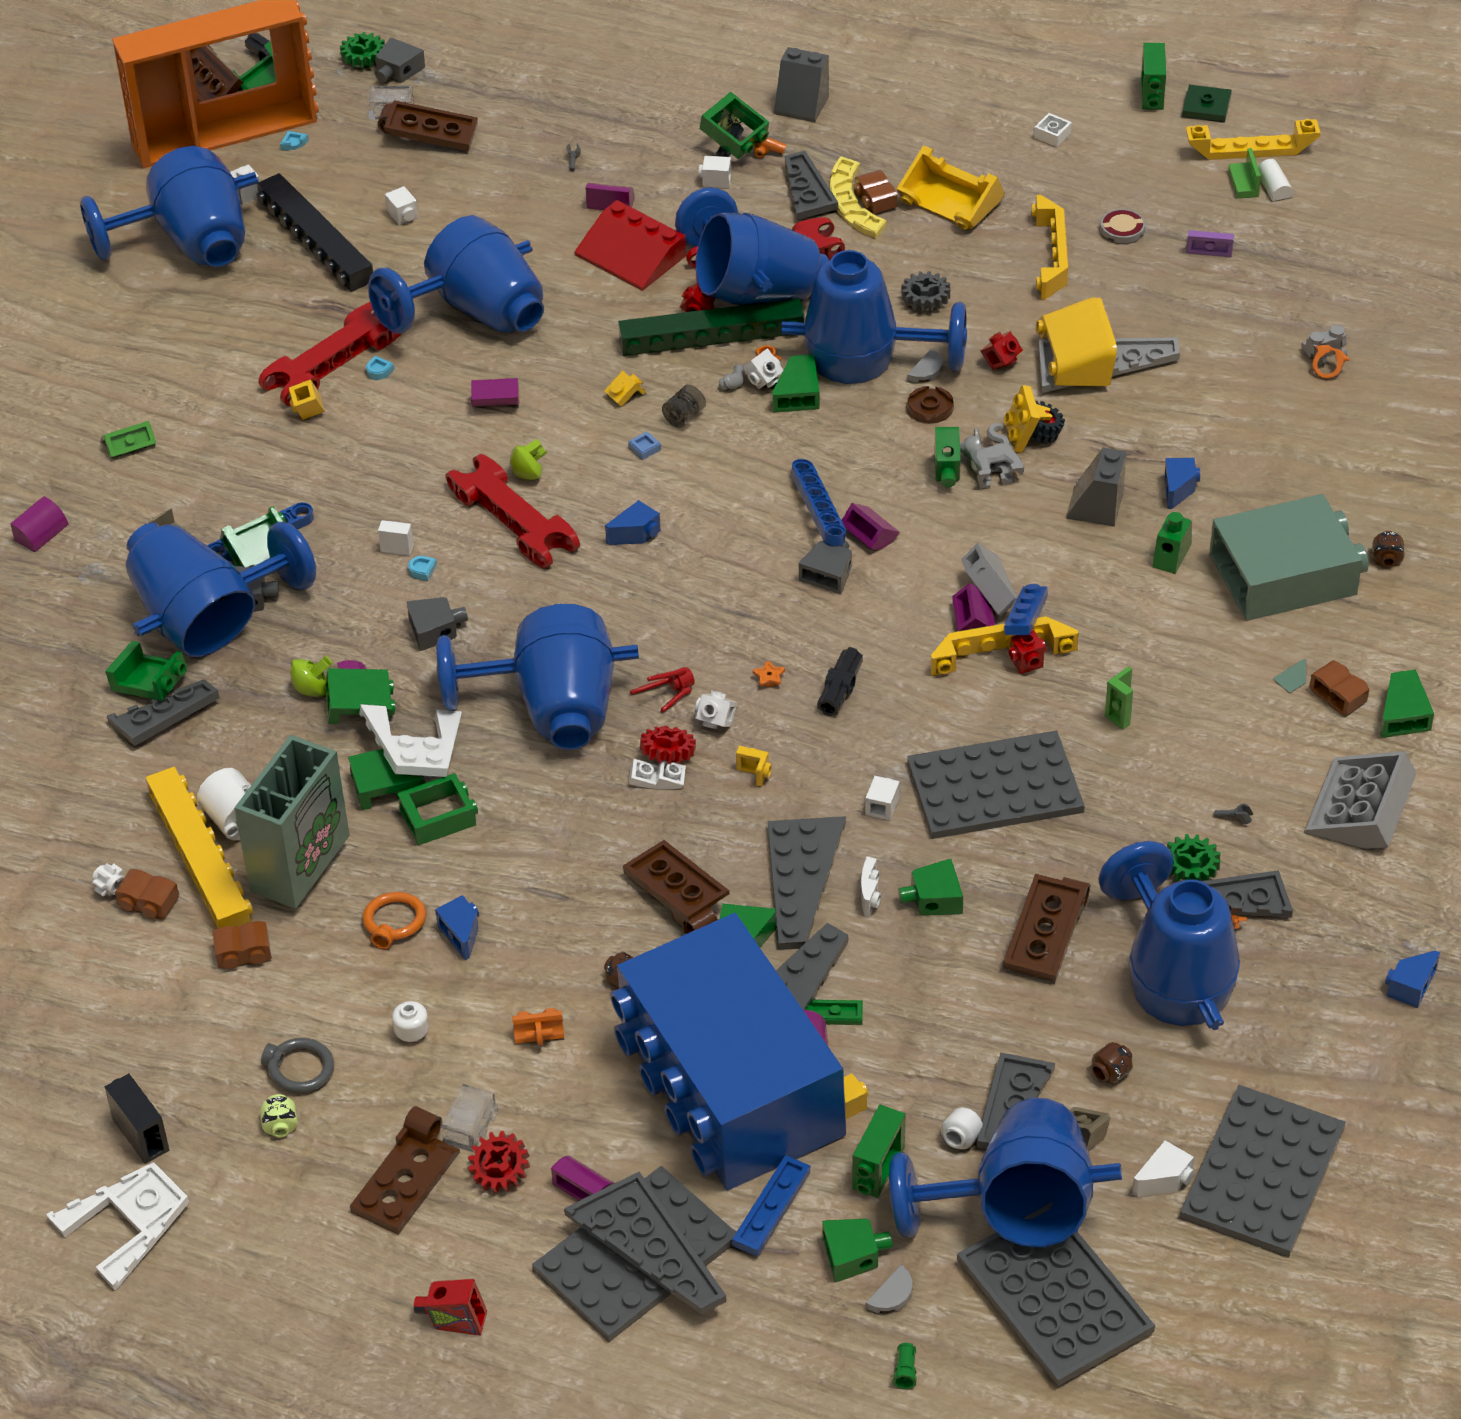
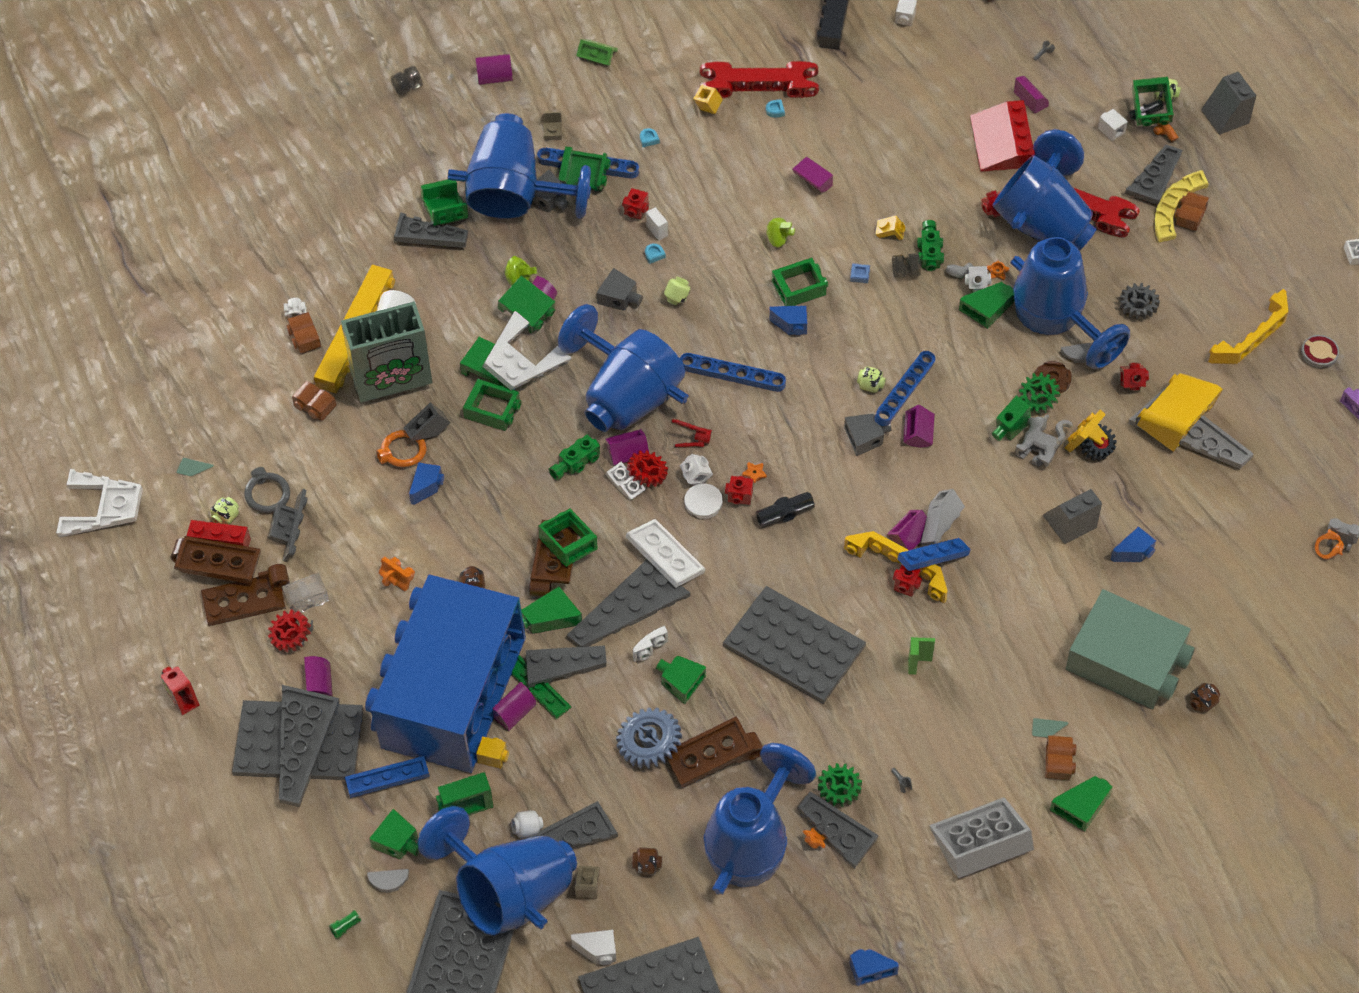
camera: 45 degrees right, 10 degrees up
black brick [104,1073,170,1164] -> none
blue piece [368,215,544,334] -> none
white head [392,1001,429,1042] -> none
red piece [445,454,580,568] -> none
dark green brick [618,298,805,356] -> none
yellow bracket [736,746,772,787] -> none
white brick [865,776,900,821] -> none
yellow windscreen [896,145,1005,230] -> none
green torso [1153,512,1192,574] -> none
none -> reddish brown hinge [171,536,261,584]
none -> sand green sticker [177,458,214,476]
none -> red brick [186,520,251,547]
none -> dark grey bracket [268,489,308,562]
none -> dark grey slope [403,402,450,441]
none -> green window [538,508,598,567]
none -> green brick [548,434,600,481]
none -> magenta brick [605,429,650,465]
none -> sand blue gear [616,707,682,769]
none -> red brick [622,188,649,220]
none -> white tile [626,519,705,588]
none -> medium azure tile [640,128,660,147]
none -> yellowish green head [664,277,691,305]
none -> blue beam [680,353,786,392]
none -> white tile [685,484,723,519]
none -> red brick [725,476,754,505]
none -> green window [772,257,828,306]
none -> yellowish green head [857,367,886,393]
none -> green brick [917,220,944,271]
none -> green gear [1019,372,1061,414]

